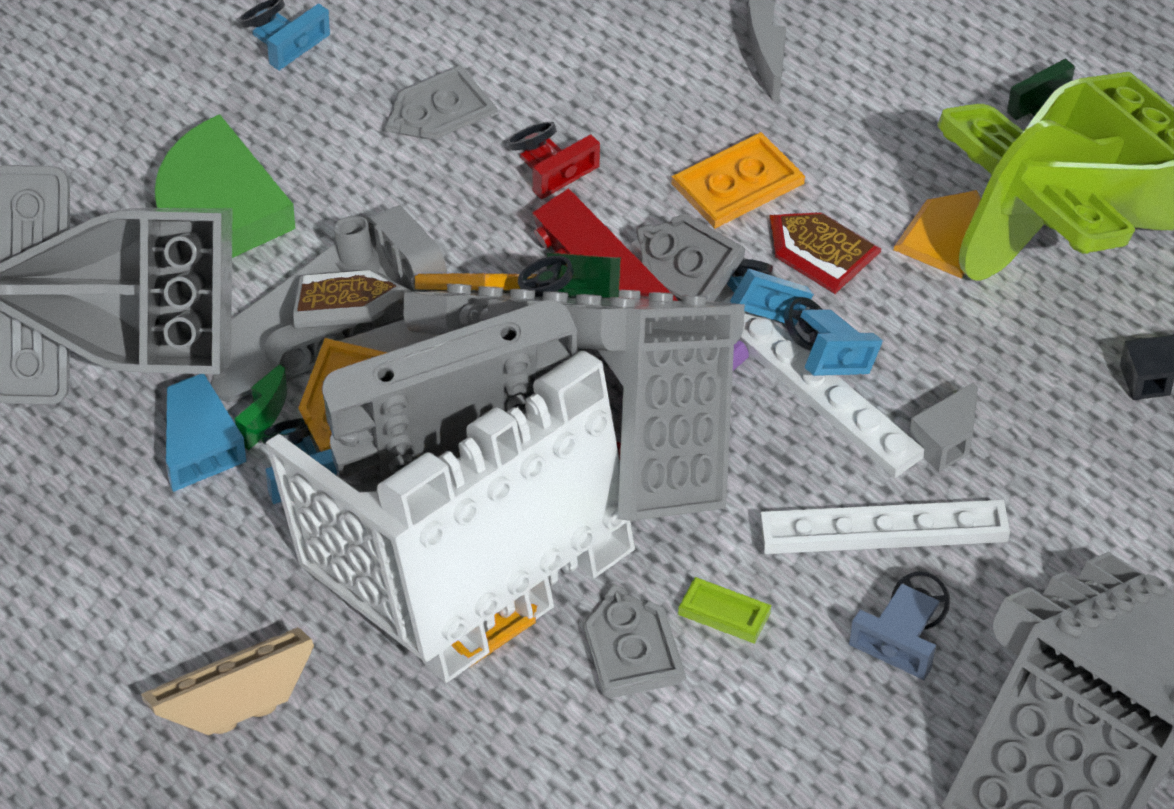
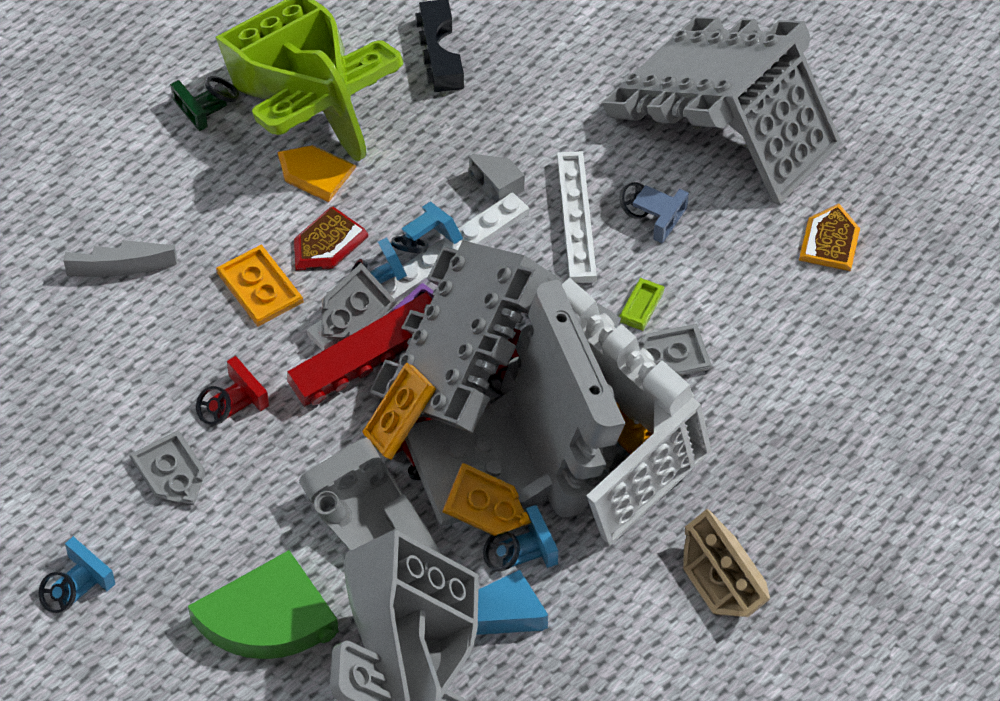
camera: 90 degrees left, 5 degrees up
green slope [234,364,287,451] -> none
tile [293,270,413,328] -> none
dark green piece [518,253,621,298] -> none

